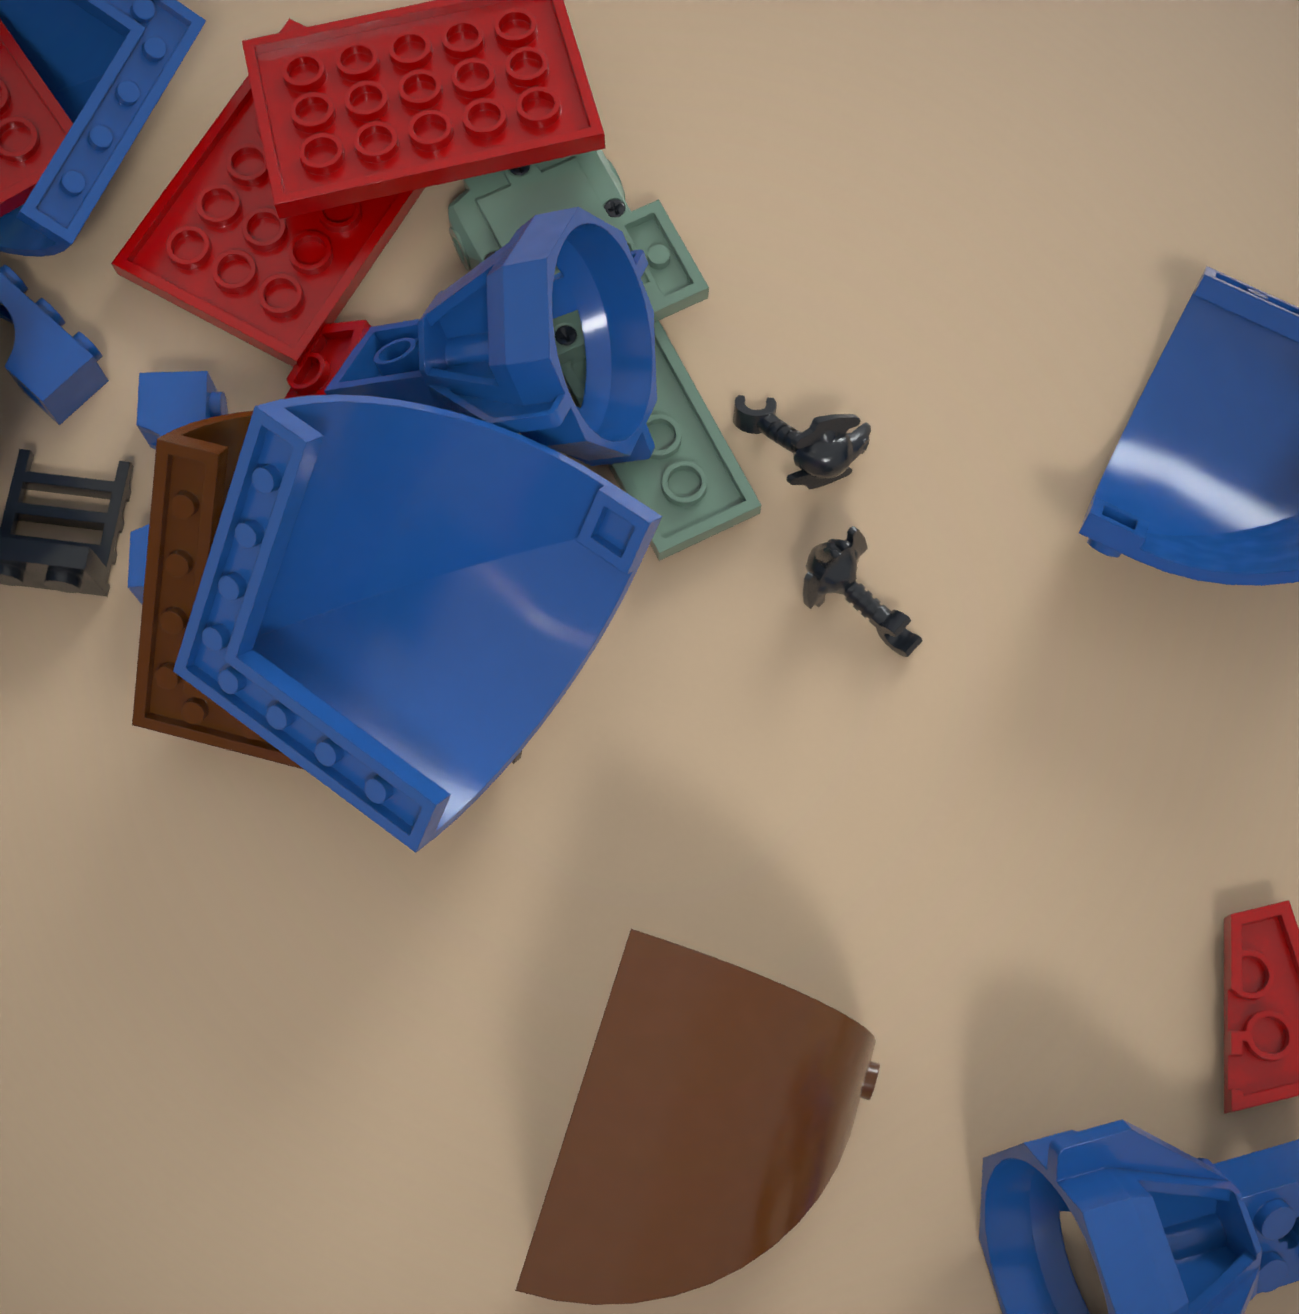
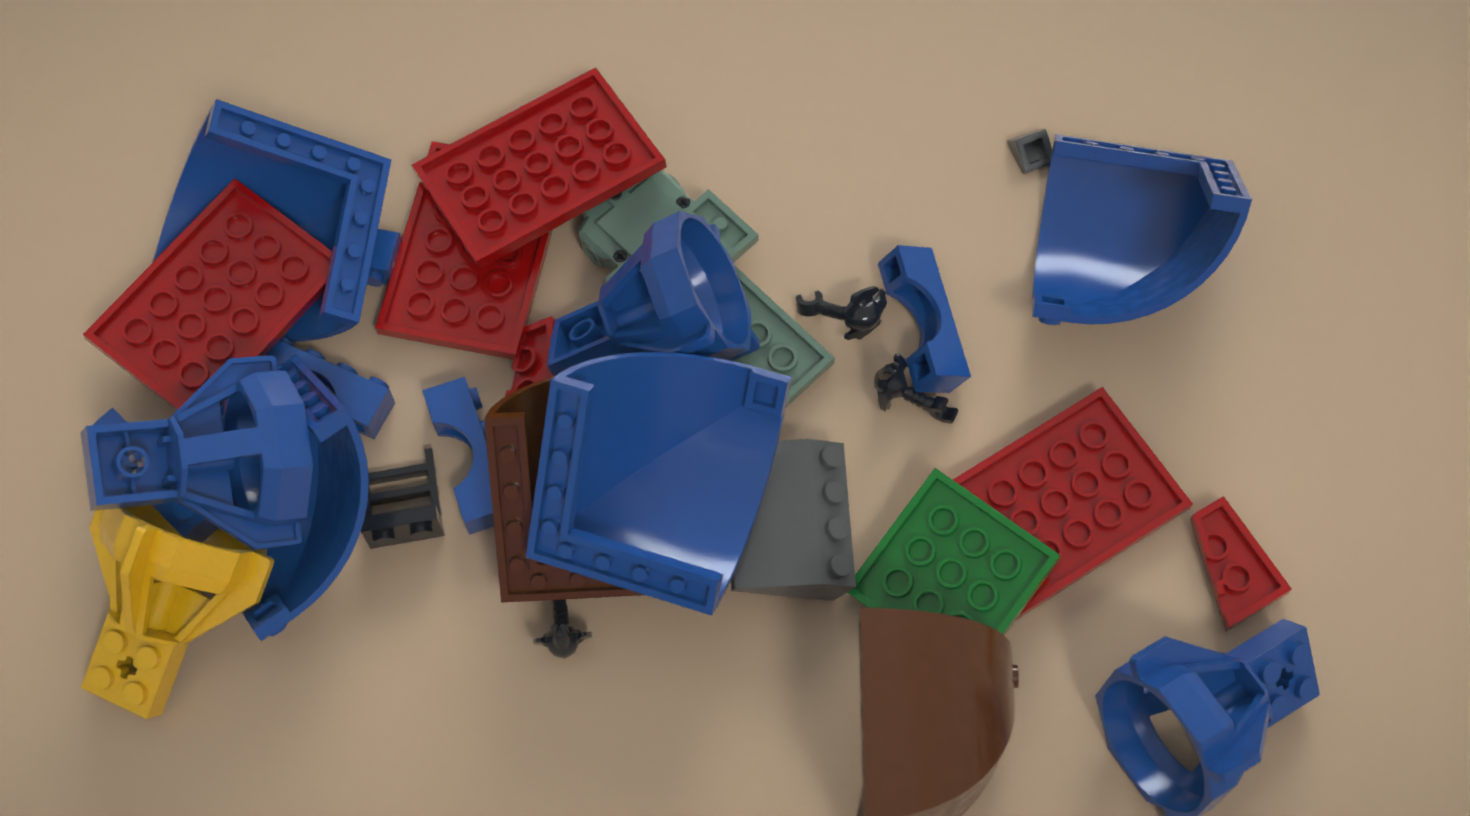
camera: 15 degrees left, 5 degrees down
none -> blue brick [367,229,402,287]
none -> black piece [533,599,592,658]
none -> dark grey slope [731,439,856,601]
none -> green plate [847,468,1061,635]
none -> blue arch [878,245,971,393]
none -> red plate [953,387,1193,622]
none -> dark grey slope [1007,129,1052,174]

